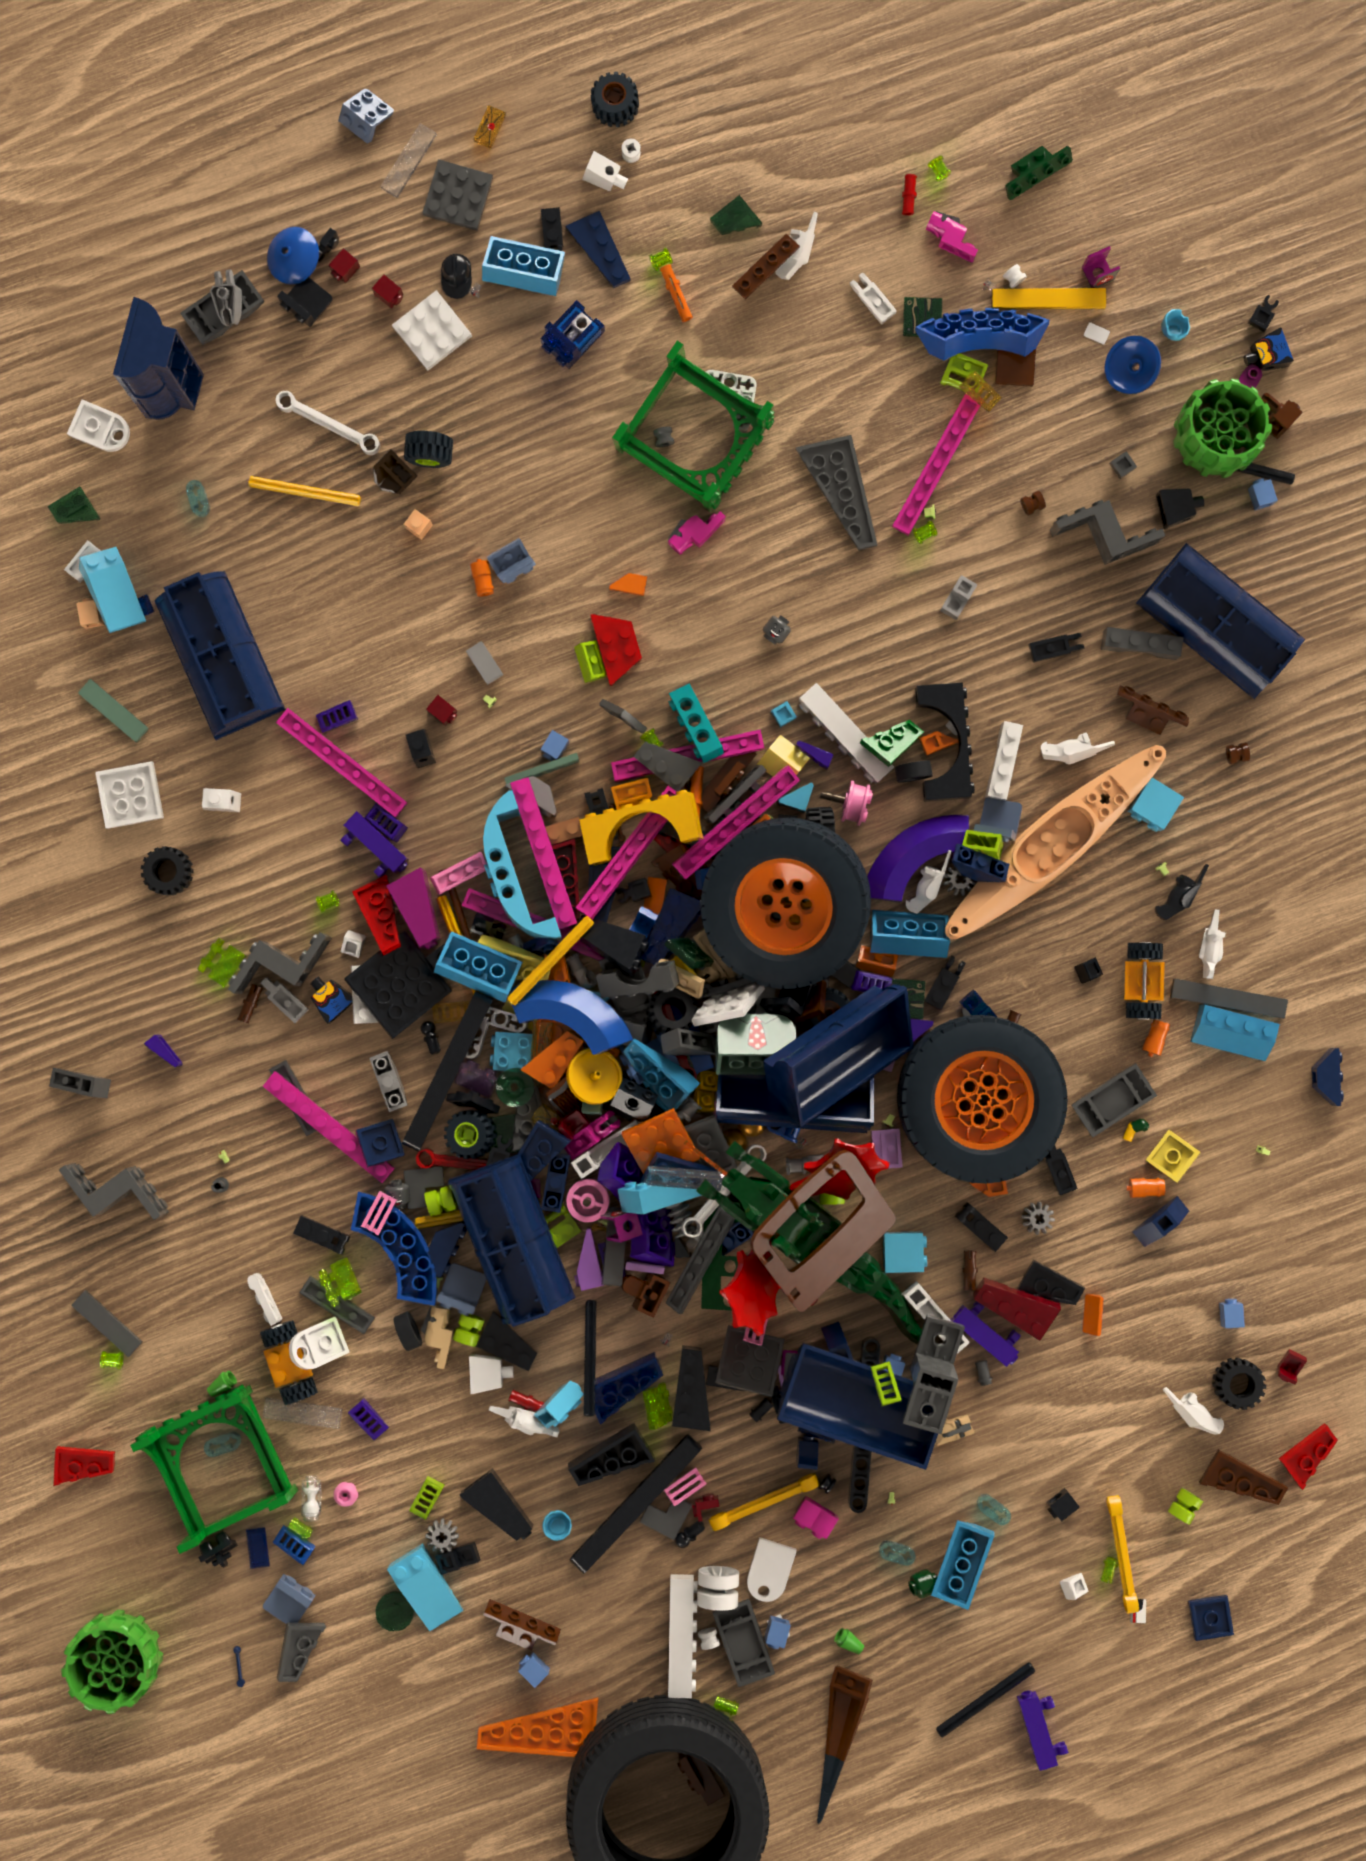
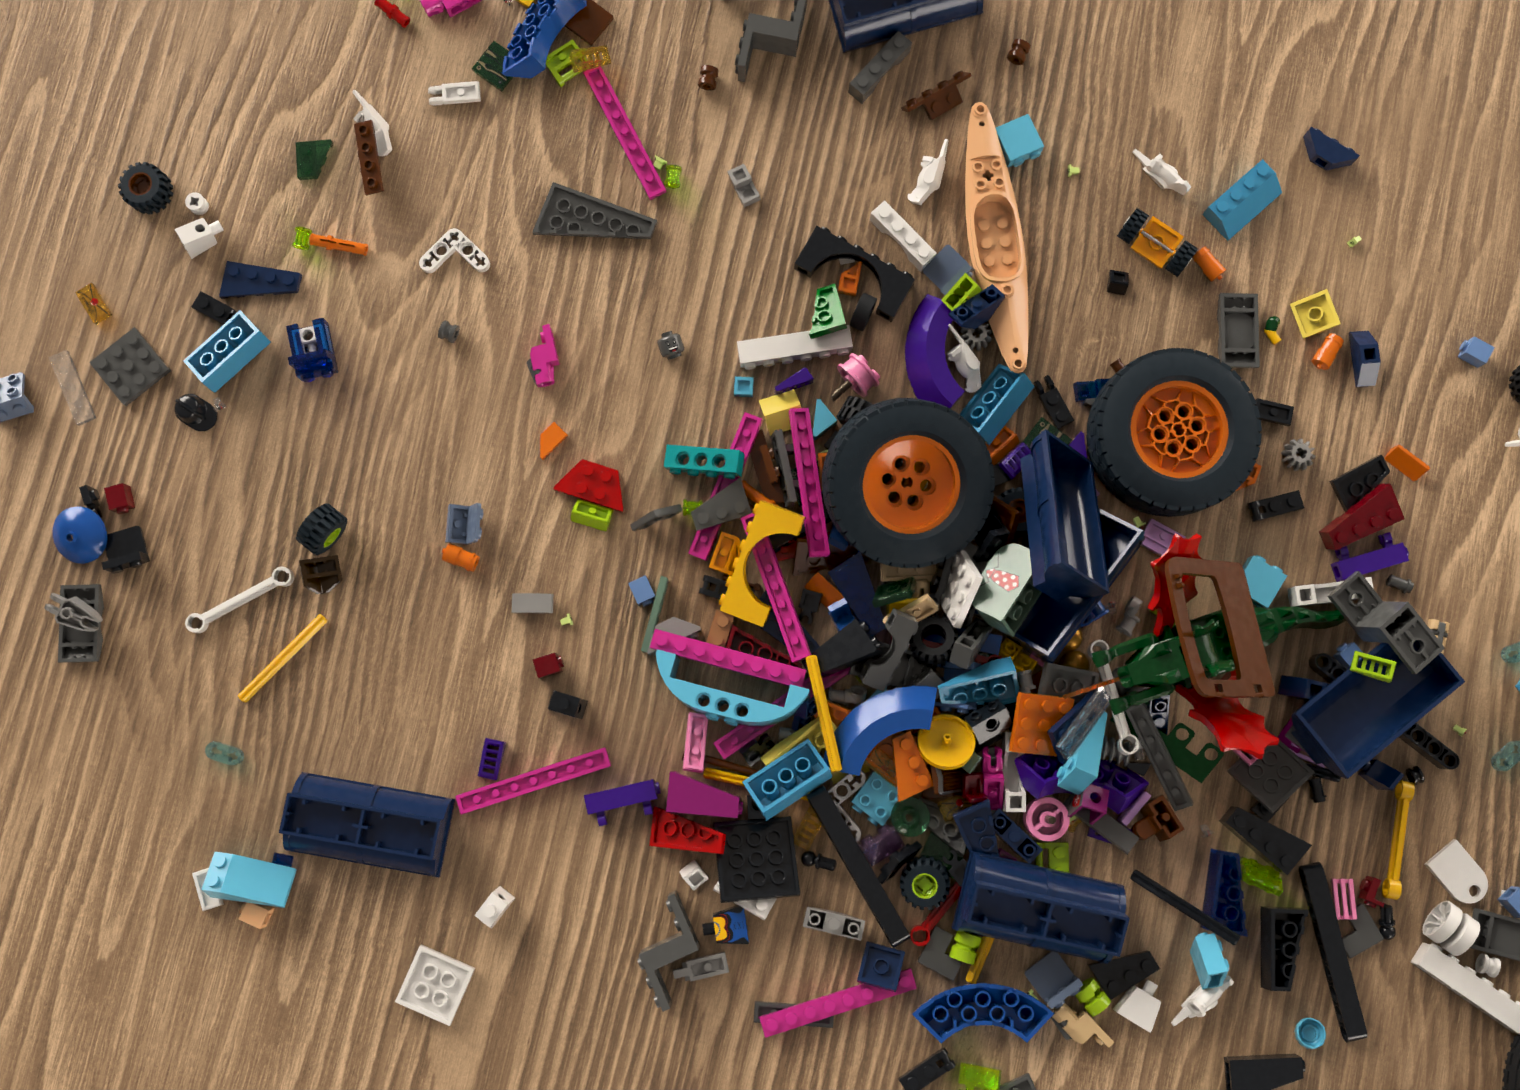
camera: 55 degrees left, 5 degrees down
clear green wing [48,486,101,524] -> none
white tile [67,400,130,452] -> none
sand green tile [78,679,149,743] -> none
dark blue piece [113,297,204,420] -> none
black tyre [141,846,194,896] -> none
clear neon green plate [197,937,247,987] -> none
reddish brown pin [237,984,263,1024] -> none
clear neon green bush [316,890,340,912] -> none
bright pink tile [361,1191,397,1235] -> none
dark purple slope [365,803,408,842] -> none
dark red brick [372,274,404,309] -> none
dark grey head [384,1179,410,1209] -> none
white plate [392,290,472,371] -> none
black tyre [393,1311,422,1351] -> none
light nougat brick [404,509,433,540] -> none
dark blue slope [428,1221,467,1278] -> none
red pin [508,1389,544,1412] -> none
medium lavender slope [574,1227,604,1291] -> none
green arch [612,340,775,512] -> none
dark pink brick [793,1496,839,1539] -> none
reddish brown pin [963,1250,978,1290] -> none
black hinge [1028,633,1085,663] -> none
black animal [1155,864,1209,920] -> none
dark grey tile [1170,979,1288,1019] -> none

